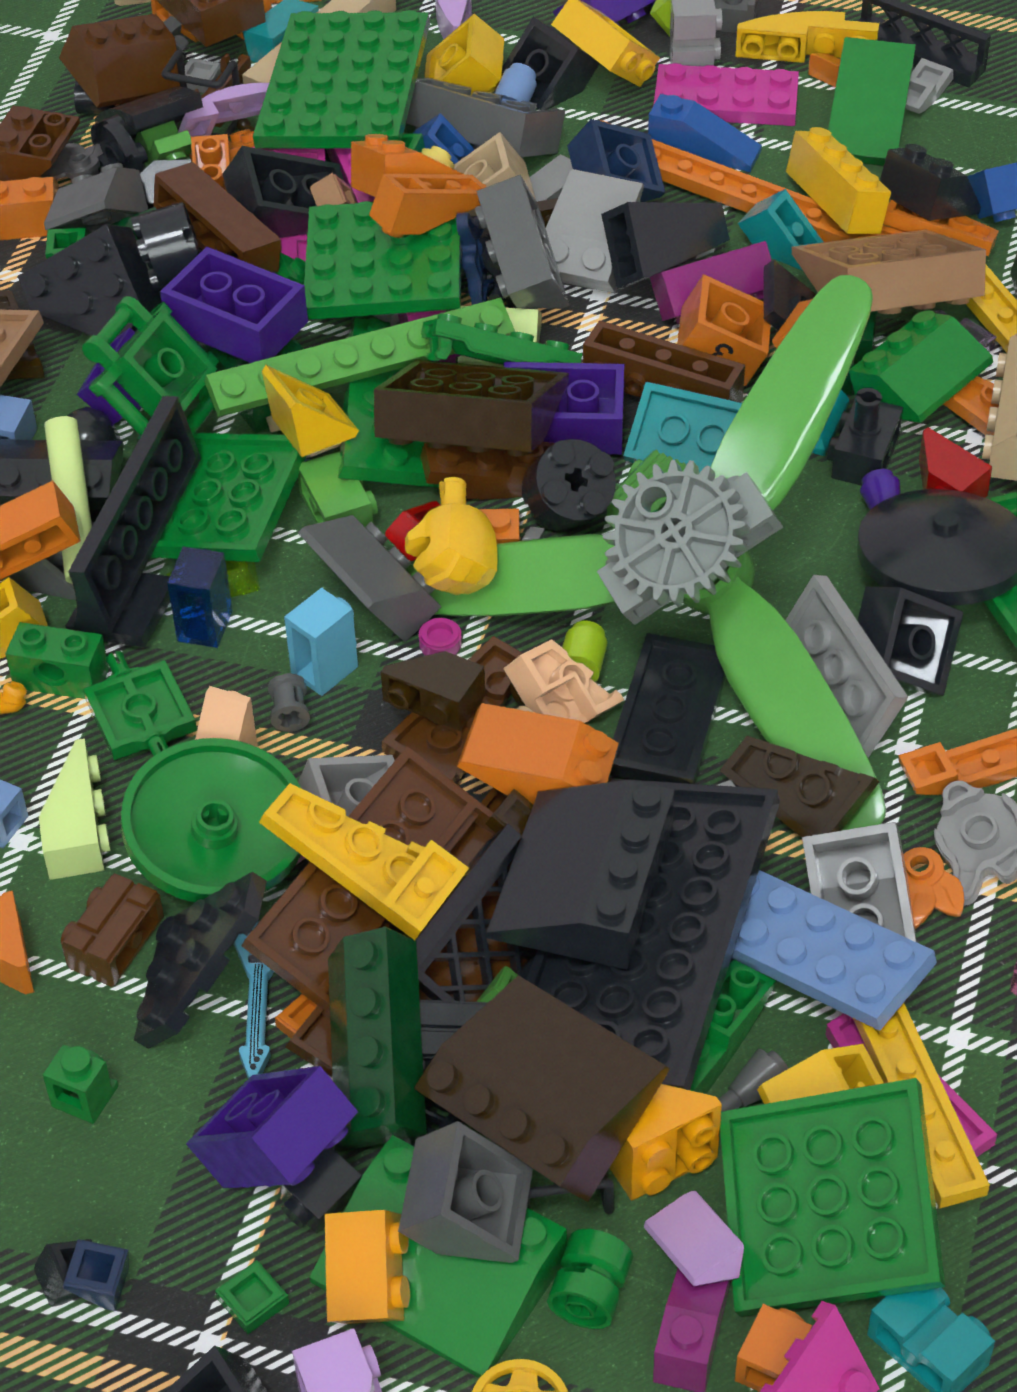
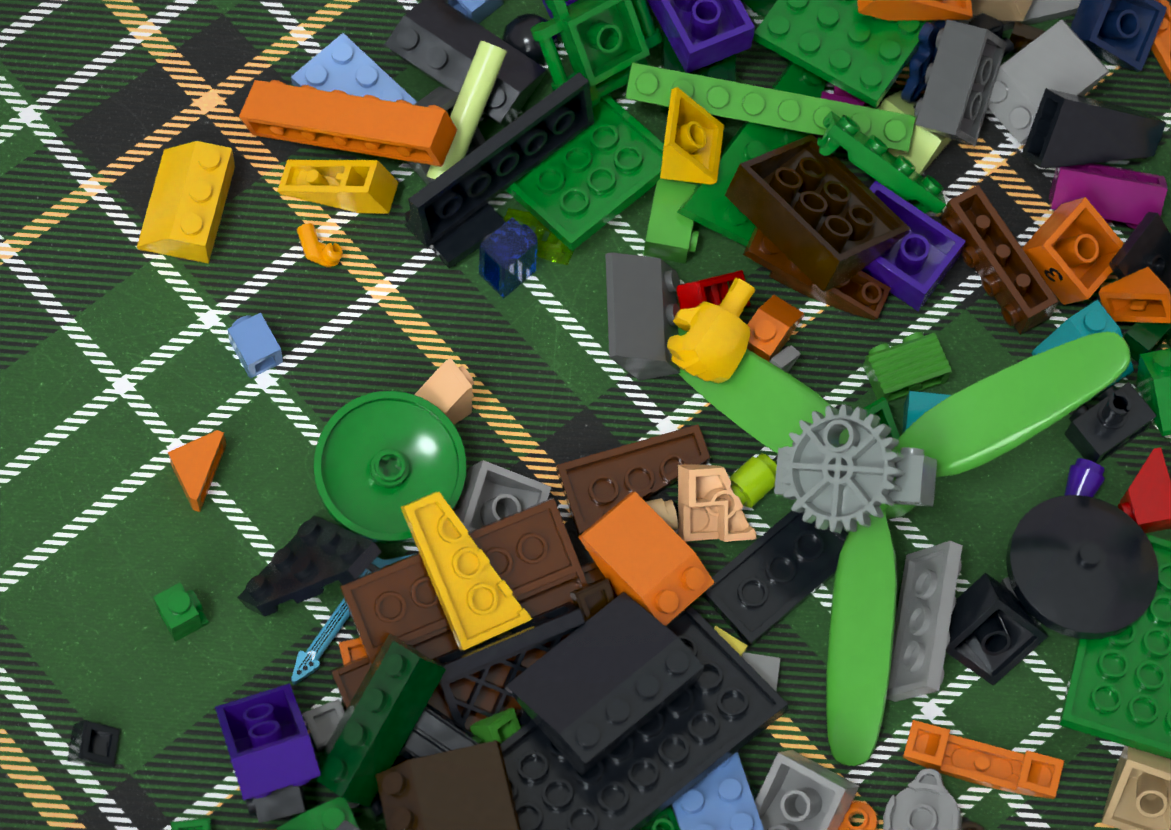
camera: 25 degrees right, 20 degrees up
green brick [5,622,109,699] -> none
yellowish green slope [39,738,111,880] -> none
reddish brown brick [61,873,164,987] -> none
dark blue slope [63,1239,129,1311] -> none
green plate [83,651,197,760] -> none
dark grey bush [268,673,310,732] -> none
medium azure brick [284,588,358,696] -> none
yellow plate [376,840,469,940] -> none
dark brown slope [380,651,486,731] -> none
dark pink tile [419,618,462,656] -> none
black brick [522,439,616,532] -> none
teal plate [623,382,742,473] -> none
dark brown wing [719,736,880,837] -> none

